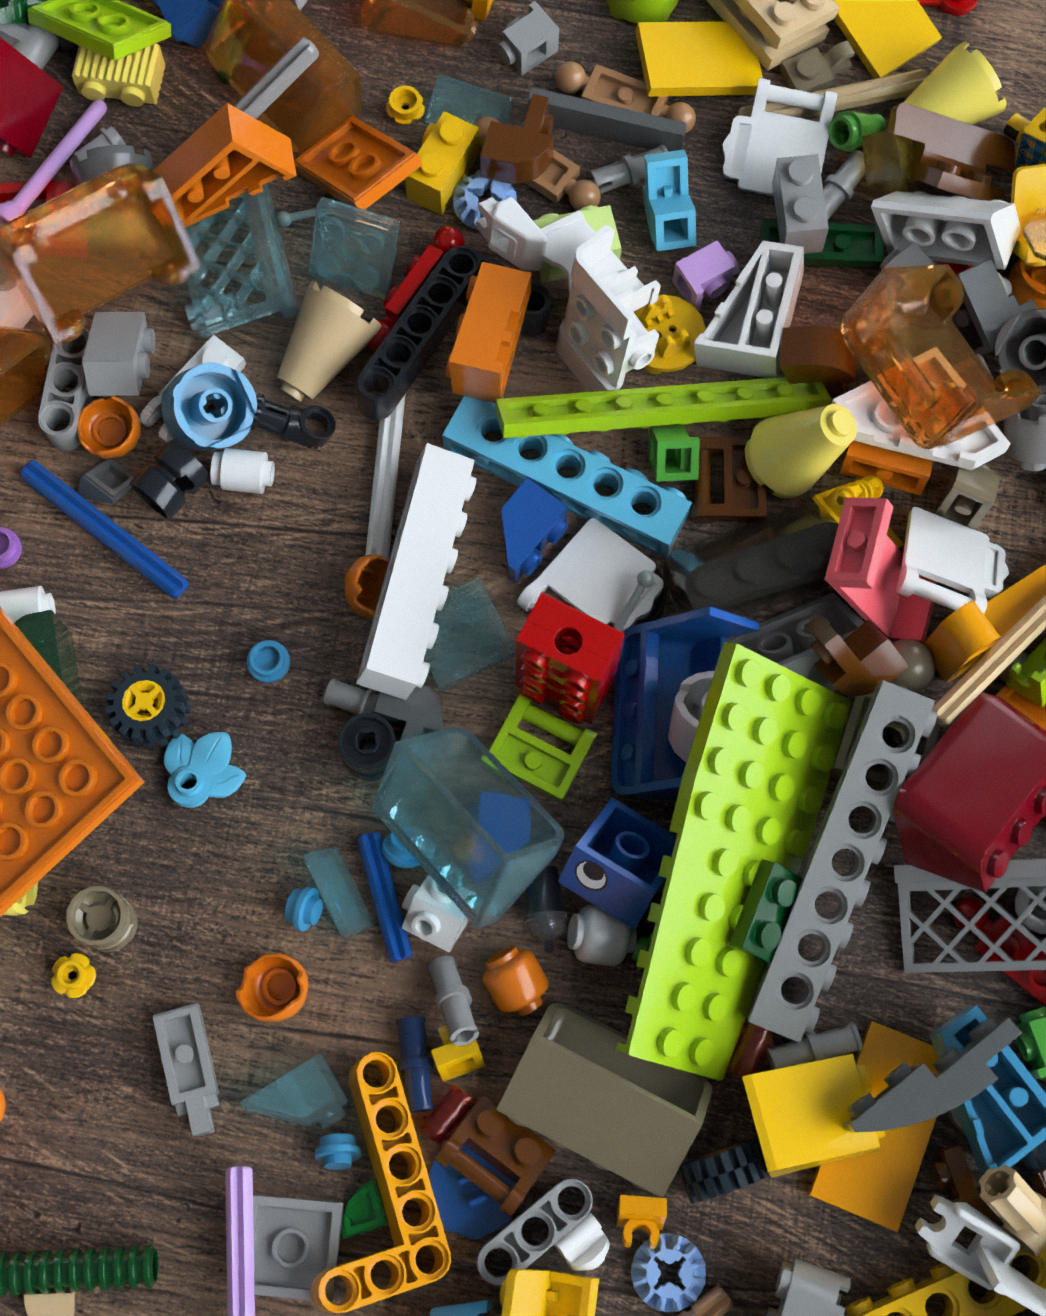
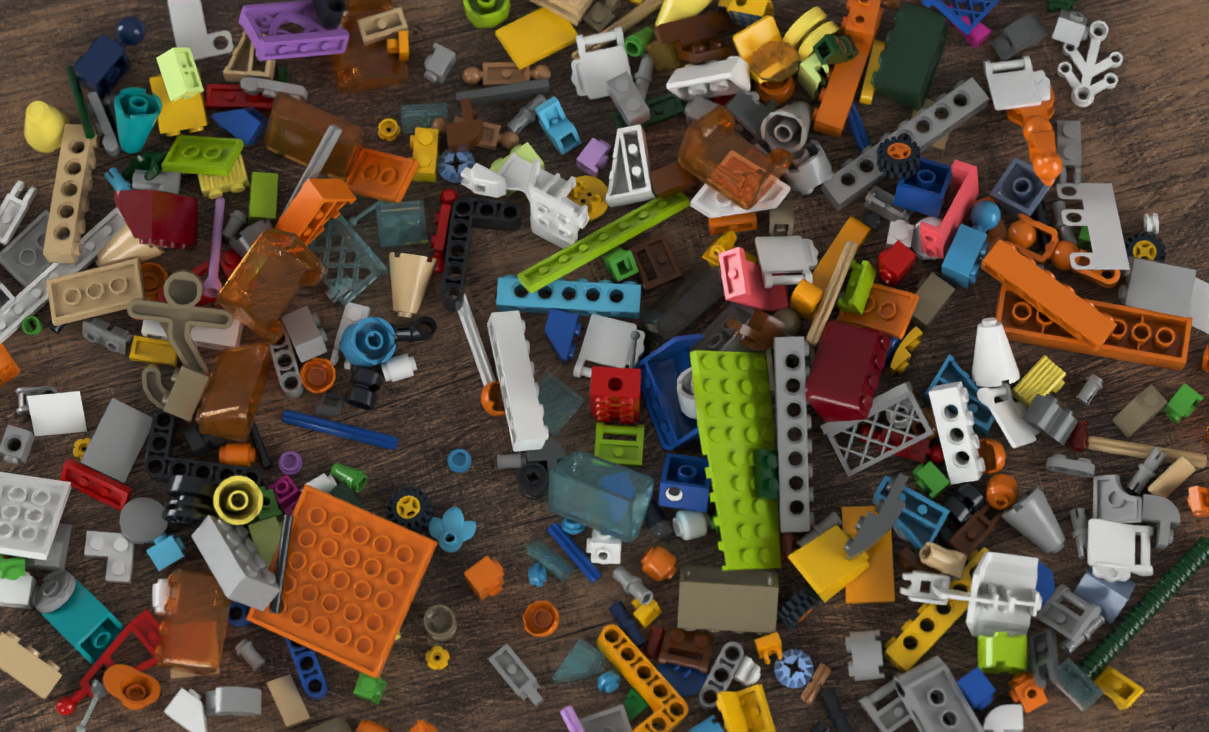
camera: 20 degrees left, 0 degrees up
orange wedge [445,262,531,403] -> none
light yellow cone [745,404,857,499] -> none
none -> lime hinge [248,172,278,224]
none -> bright green cone [330,462,368,493]
none -> orange brick [464,555,505,601]

